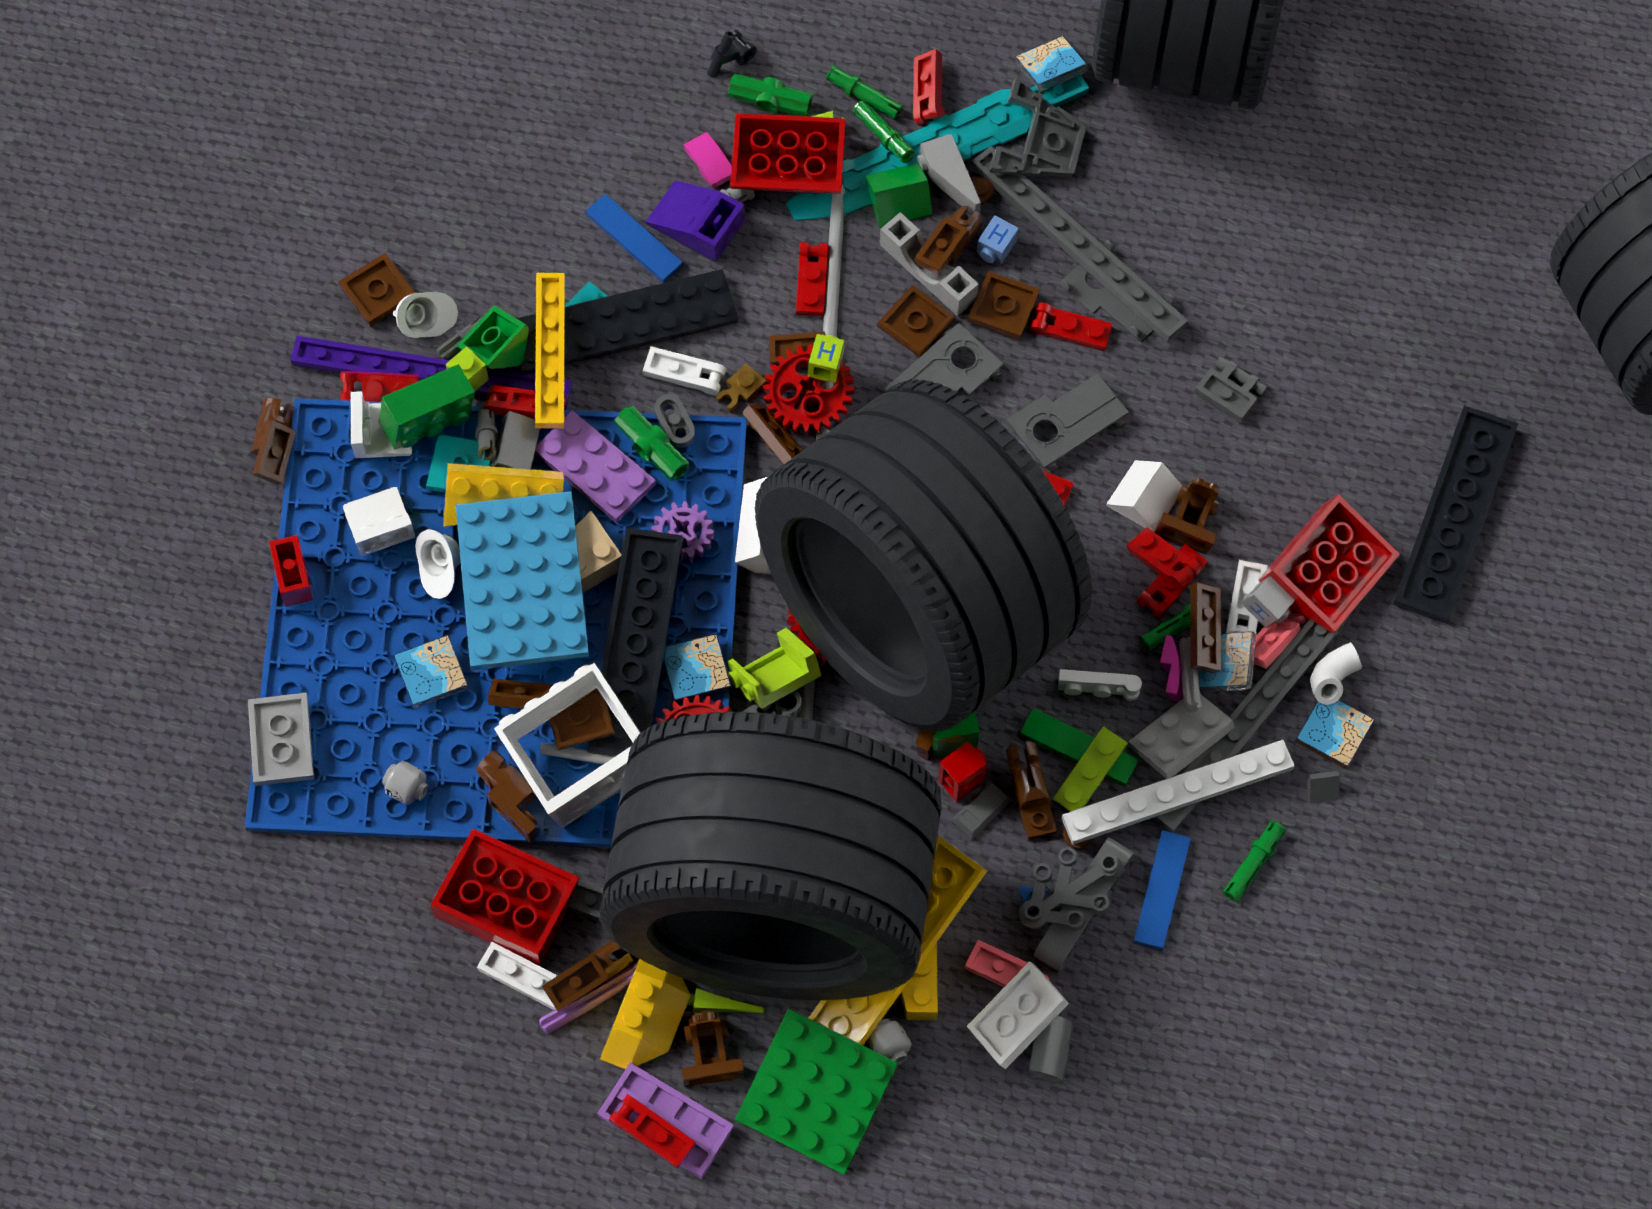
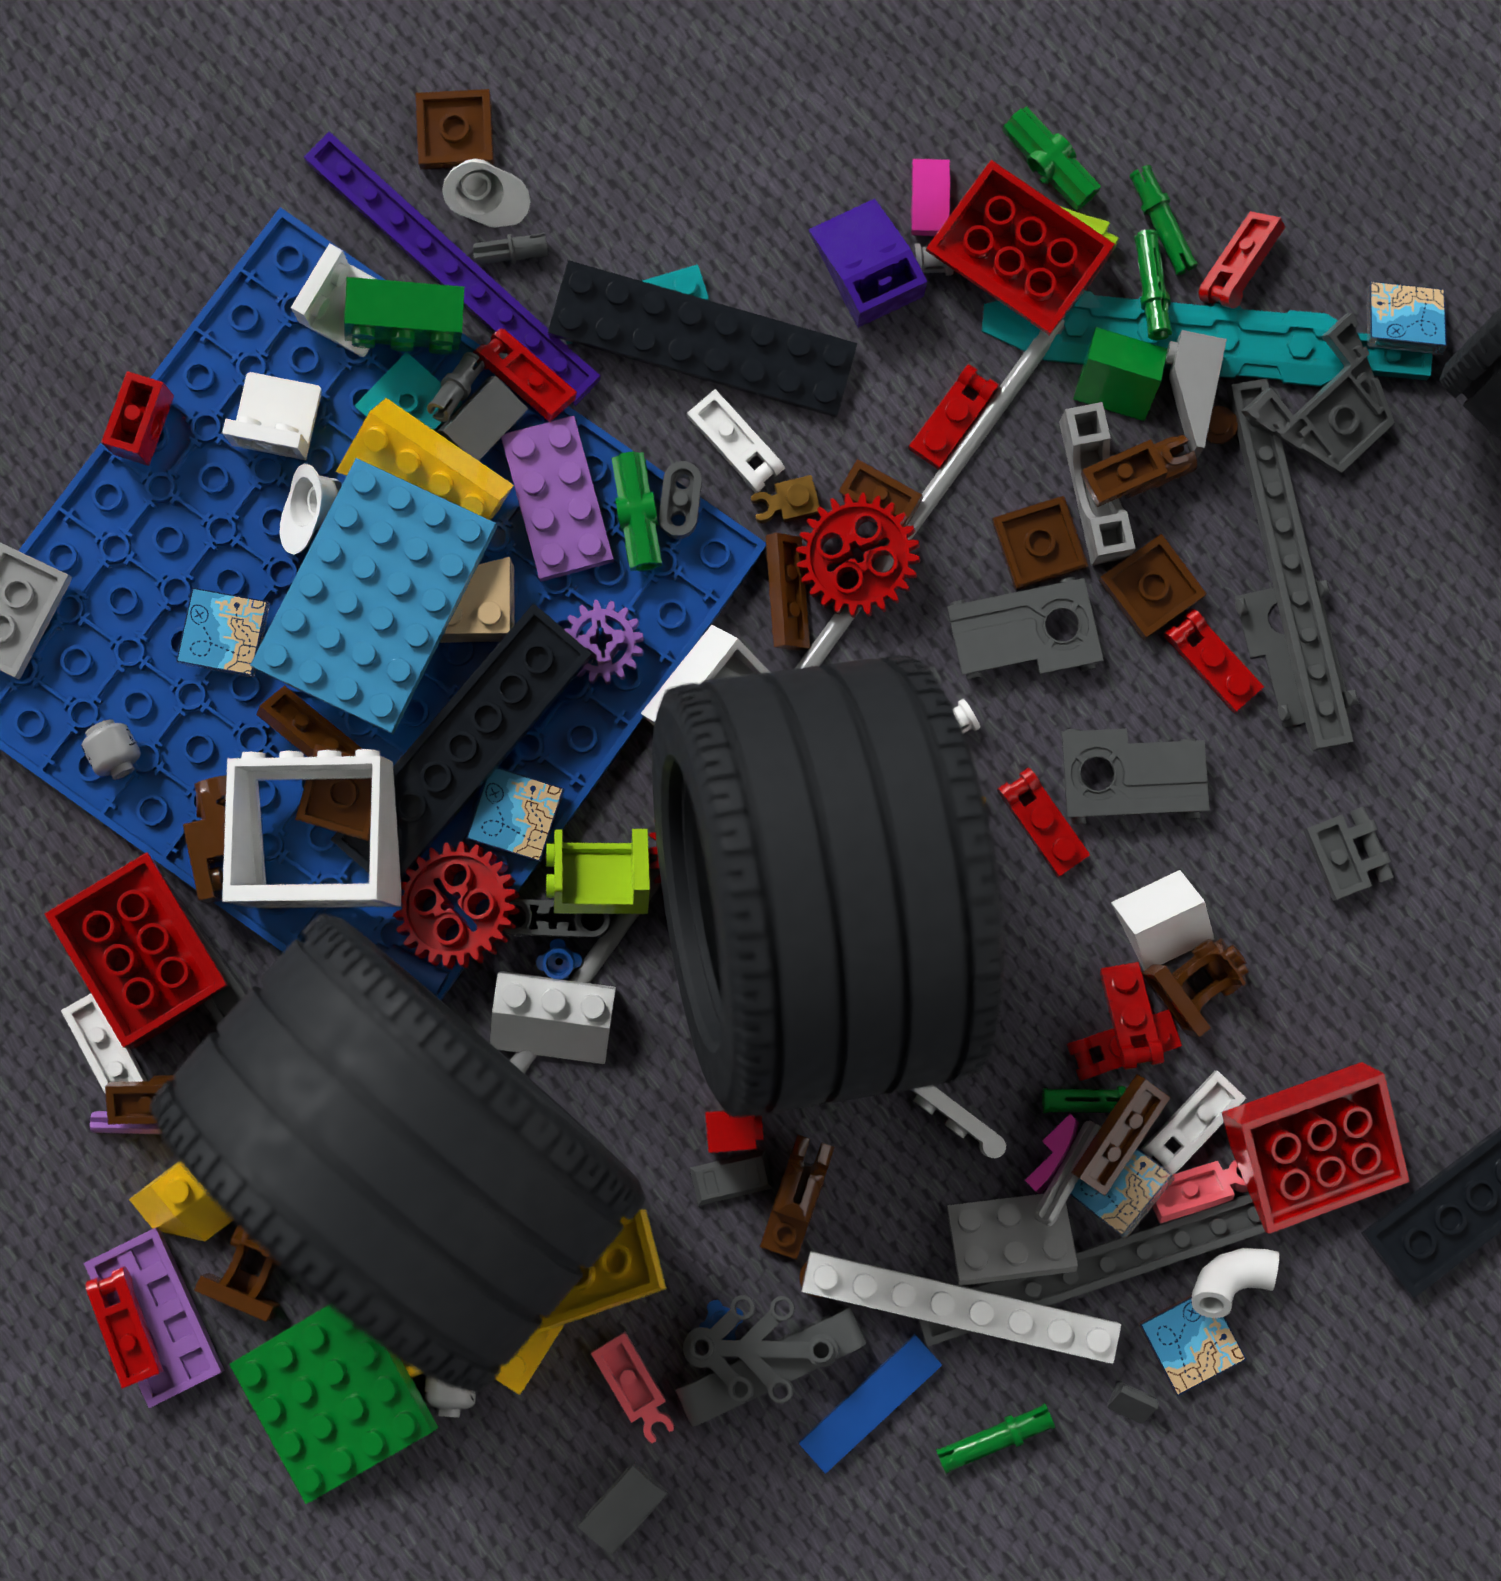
camera: 30 degrees right, 15 degrees up
reddish brown plate [251,398,296,485] -> none
red plate [340,371,420,402] -> none
lime brick [446,346,489,391] -> none
green slope [457,305,529,369] -> none
yellow plate [535,273,565,429] -> none
light grey bar [540,743,615,765] -> none
blue tile [585,194,683,283] -> none
black piece [707,30,757,78] -> none
lime brick [808,334,845,383] -> none
white plate [967,961,1069,1069] -> none
medium blue brick [977,215,1019,265] -> none
green tile [1020,708,1139,787] -> none
lime plate [1053,726,1128,812] -> none
light grey brick [1241,576,1295,628] -> none

